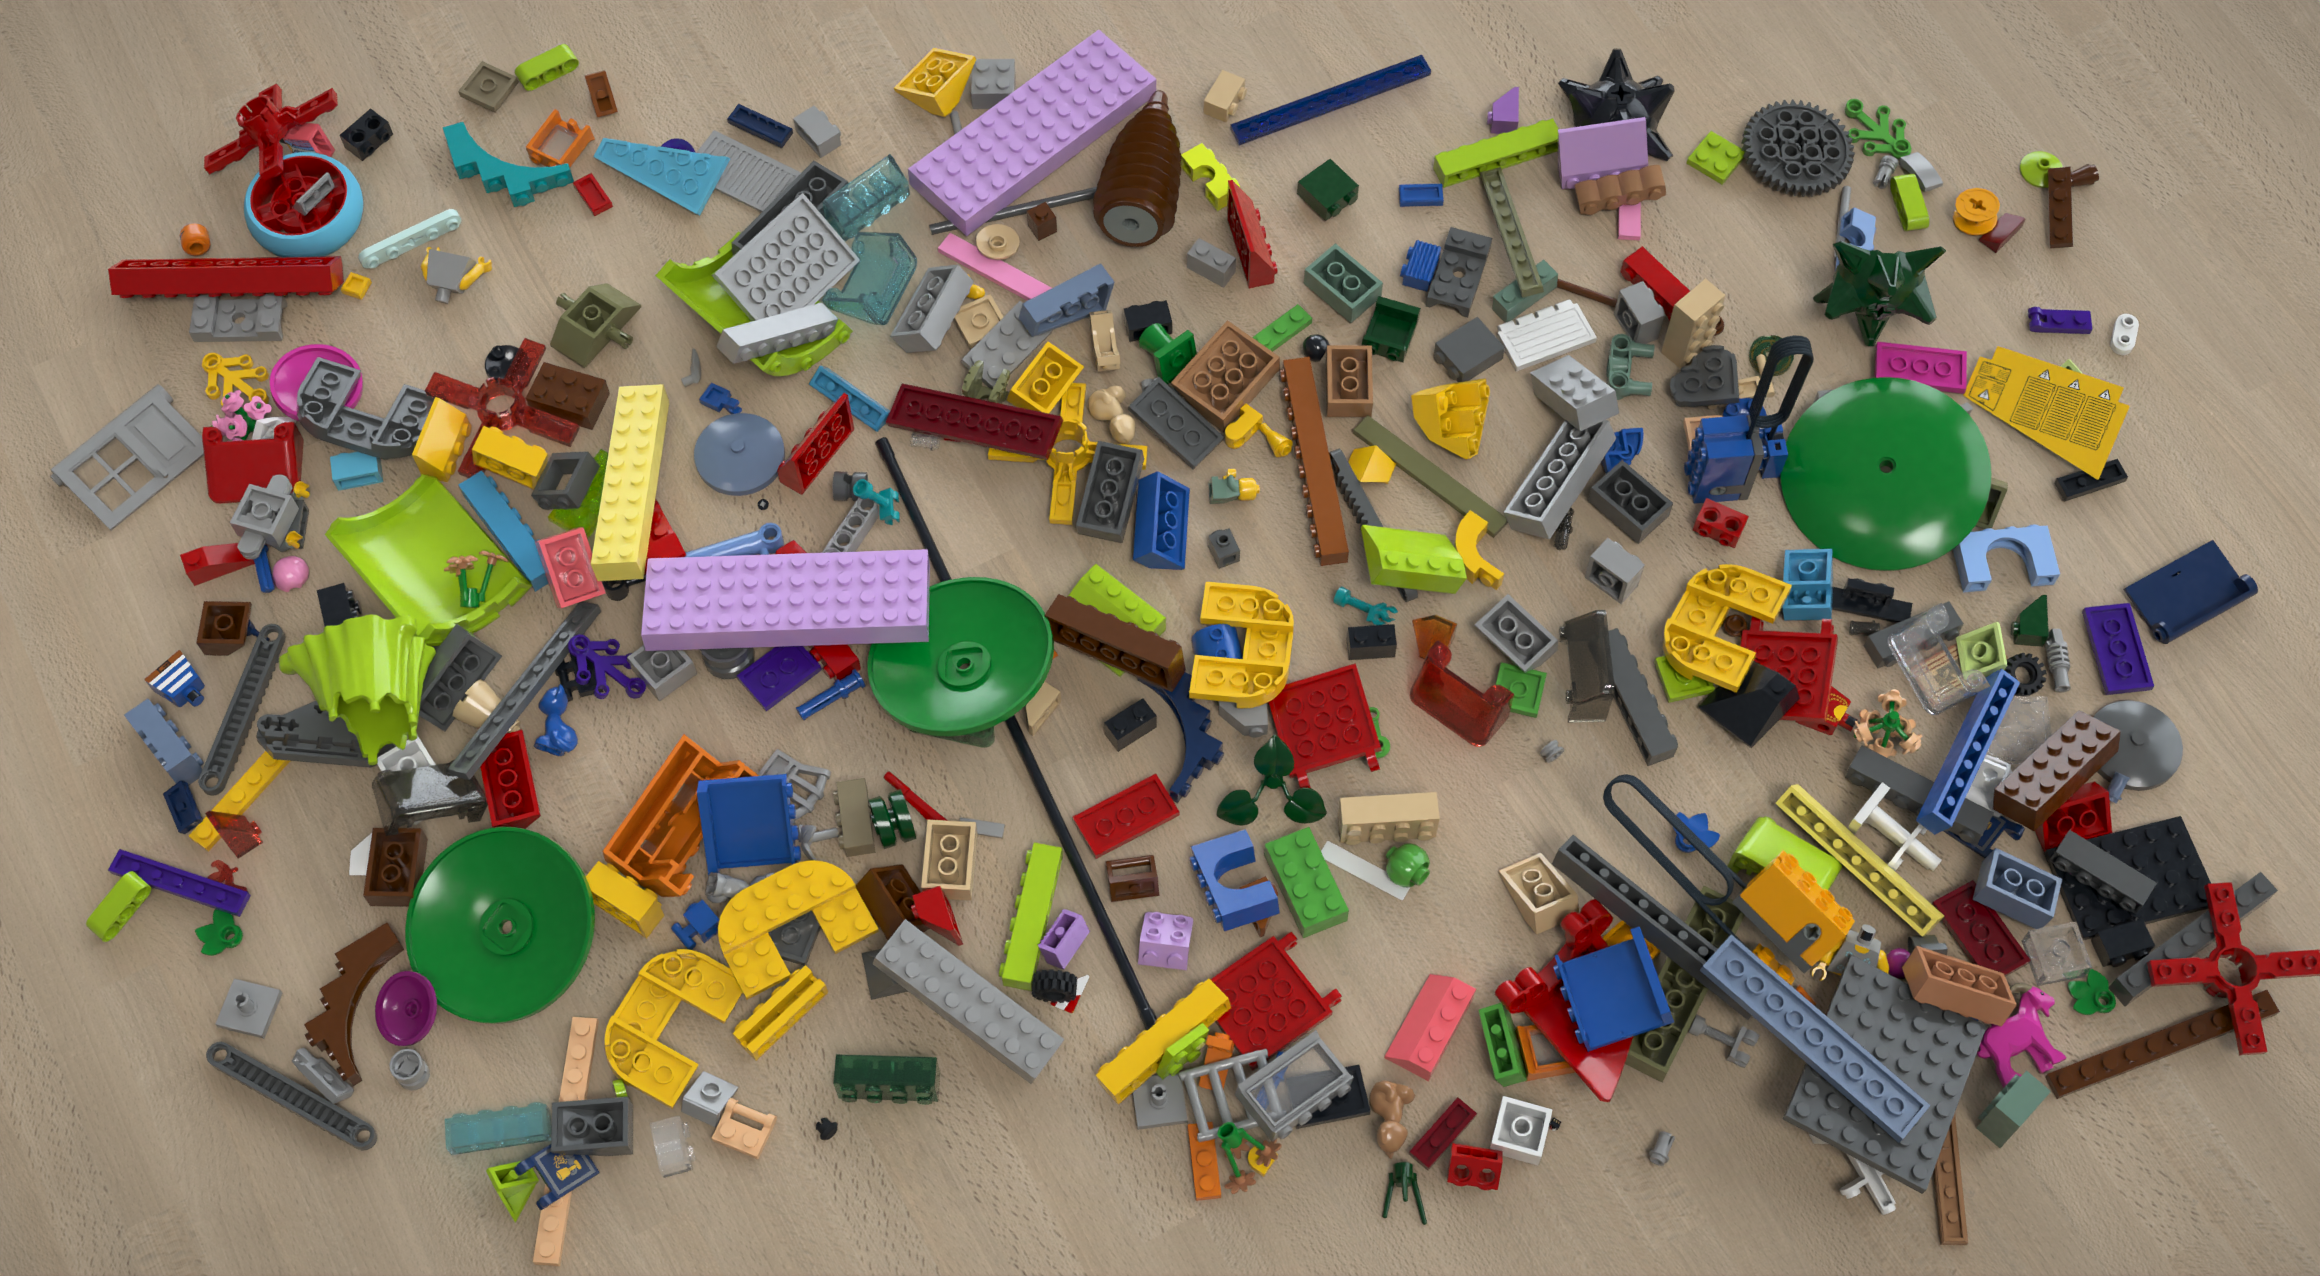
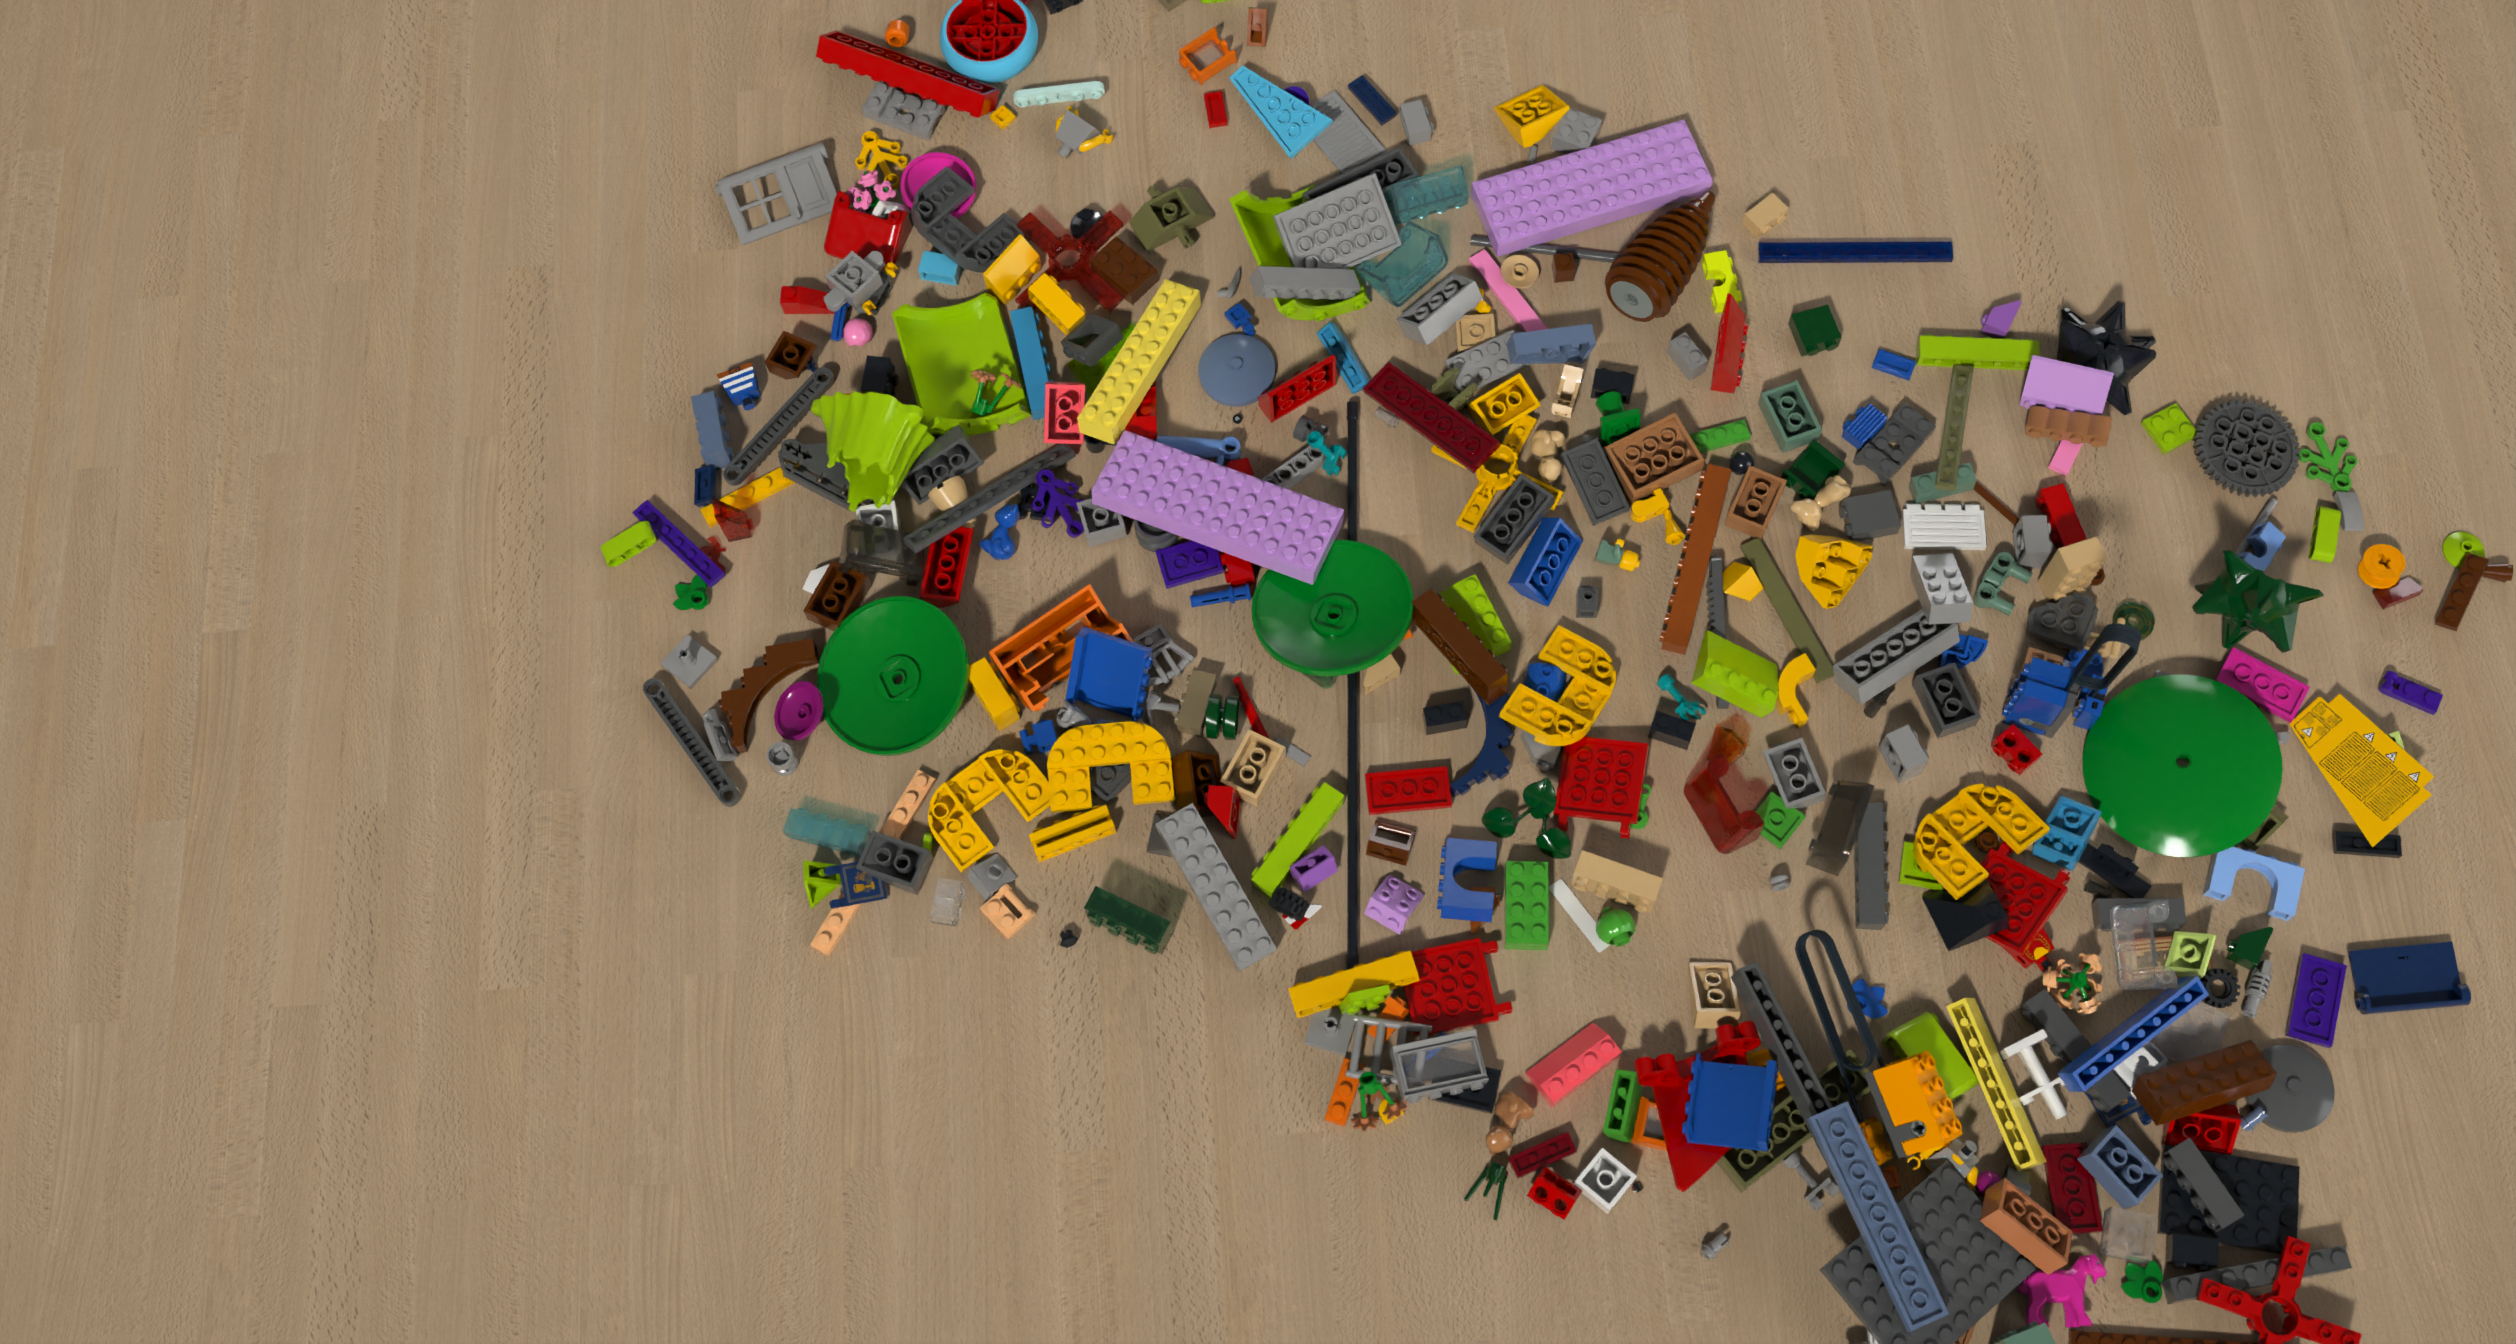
camera: 30 degrees right, 5 degrees up
light grey slope [293,172,335,216] -> none
teal arch [442,122,574,207] -> none
light grey pin [1873,155,1898,189] -> none
white plate [2110,314,2139,355] -> none
none -> tan animal [1791,475,1851,532]

